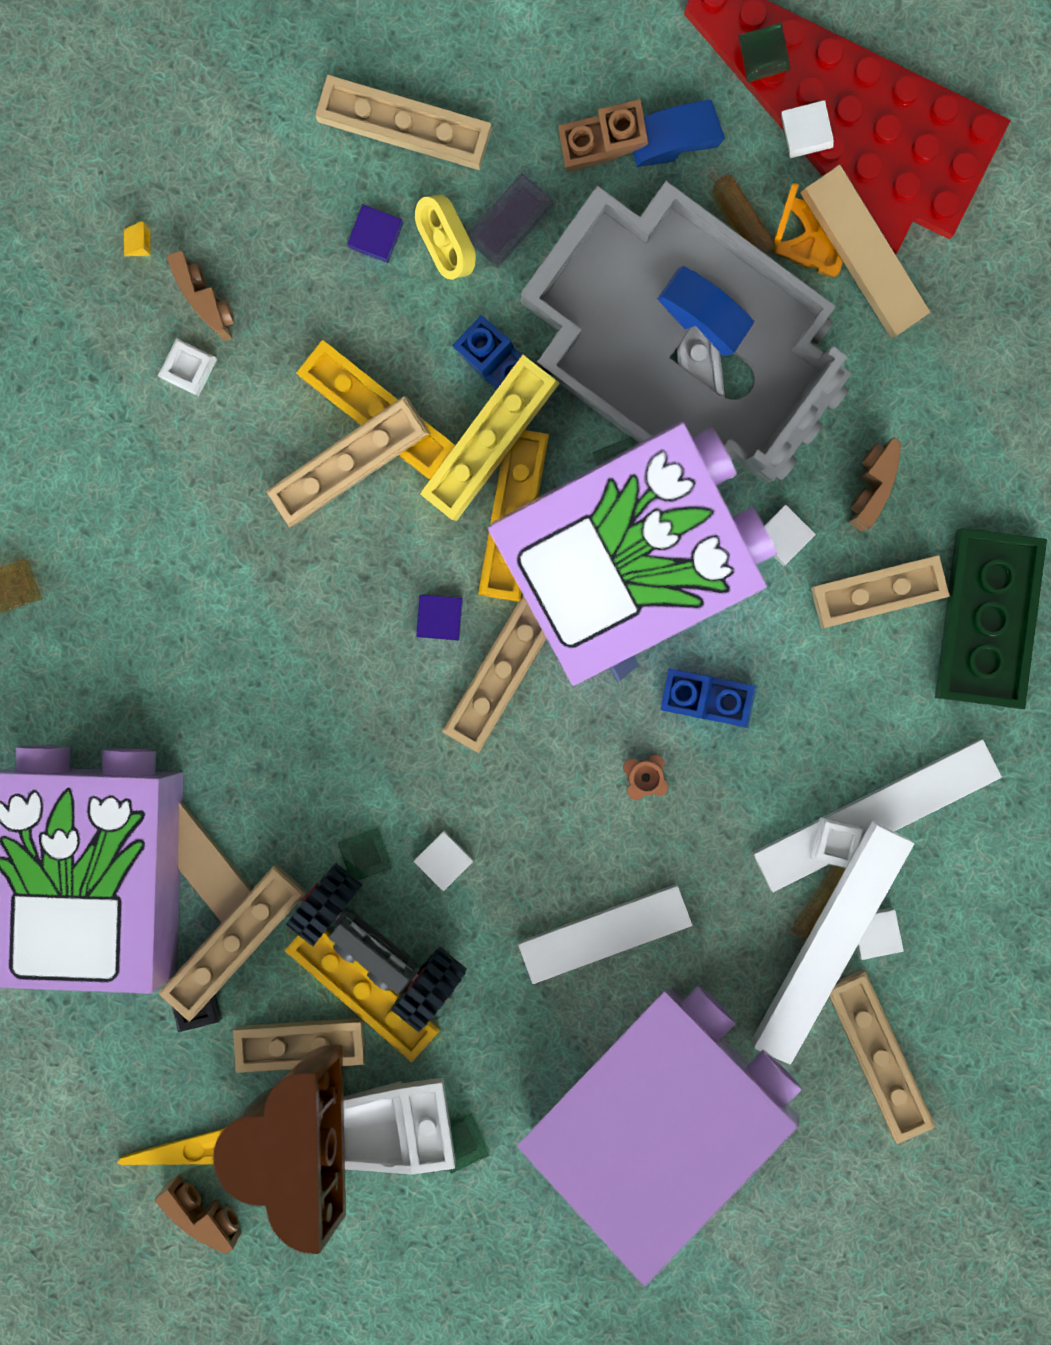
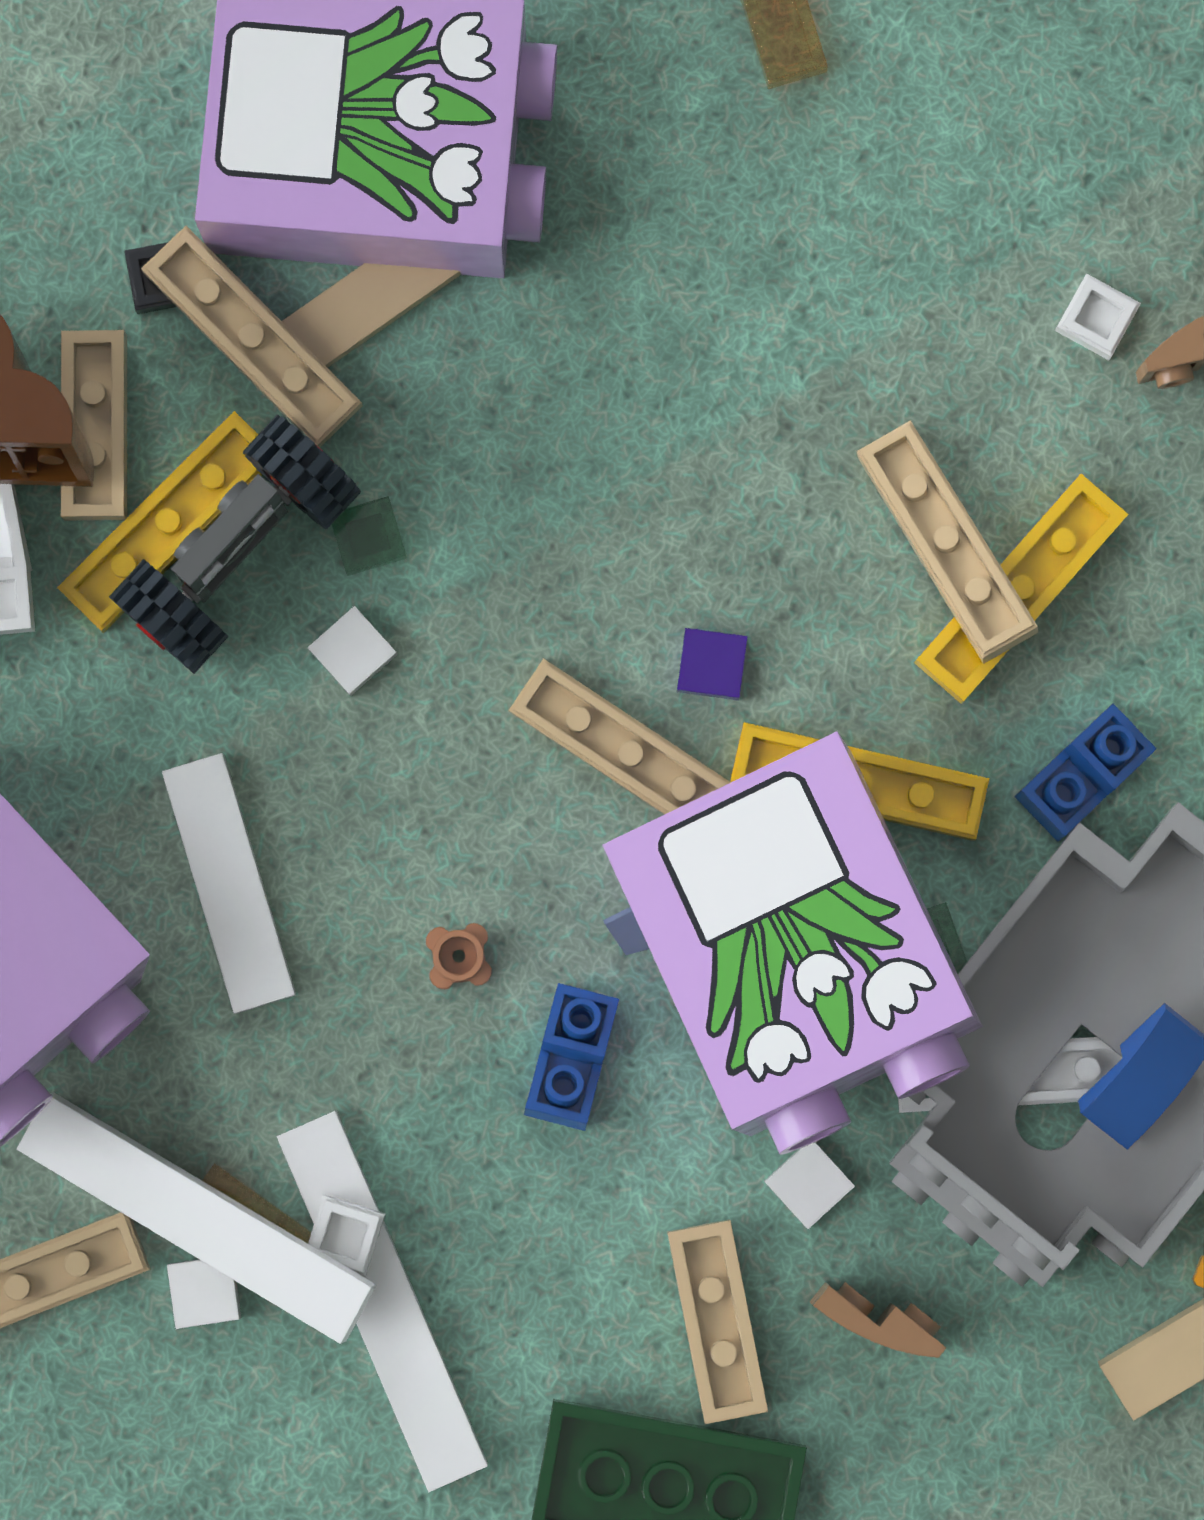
camera: 90 degrees right, 5 degrees down
light yellow plate [420,355,560,521] -> none

